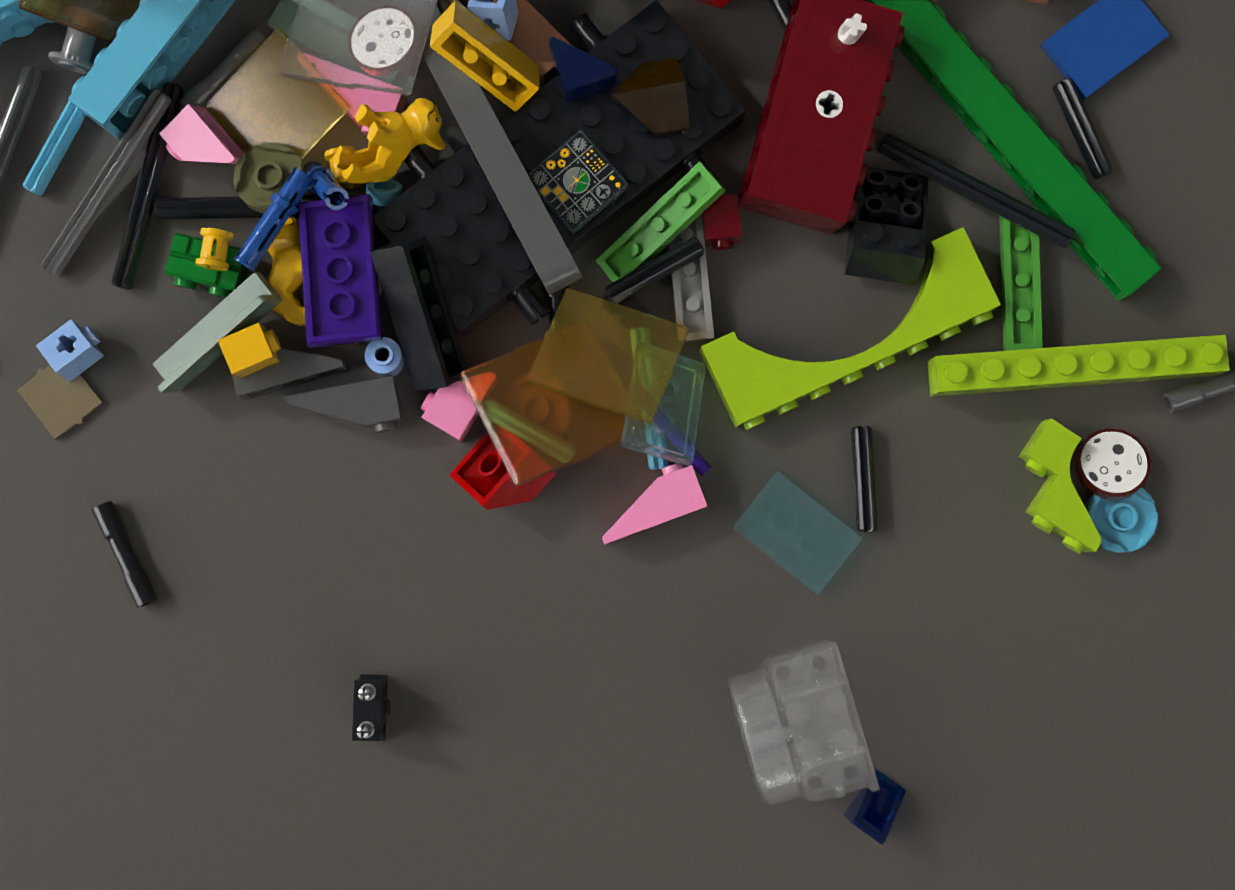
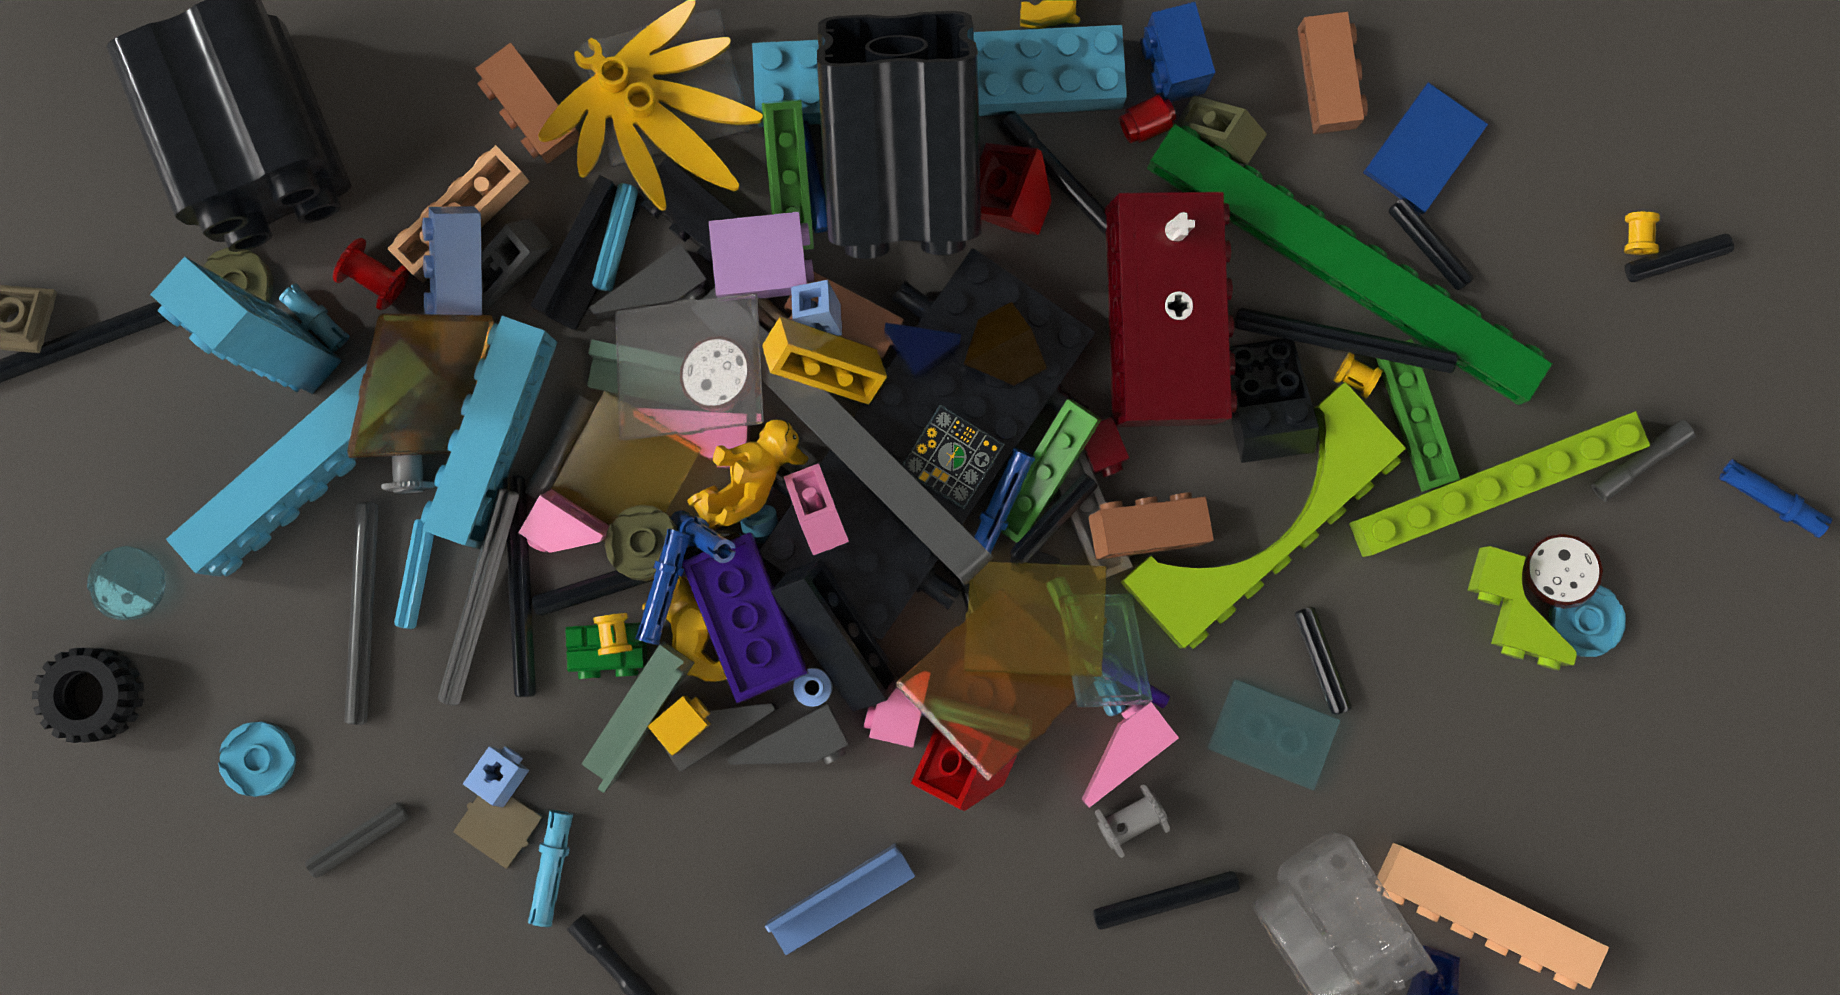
camera: 15 degrees left, 0 degrees up
none -> medium azure pin [528,810,574,927]
none -> medium blue panel [765,843,915,955]
none -> bright pink slope [784,463,849,555]
none -> blue pin [974,448,1035,554]
none -> nougat brick [1089,492,1214,560]
none -> black axle [1093,871,1240,930]
none -> light grey hose [1095,784,1170,858]
none -> yellow bush [1333,352,1383,399]
none -> light nougat brick [1374,843,1609,990]

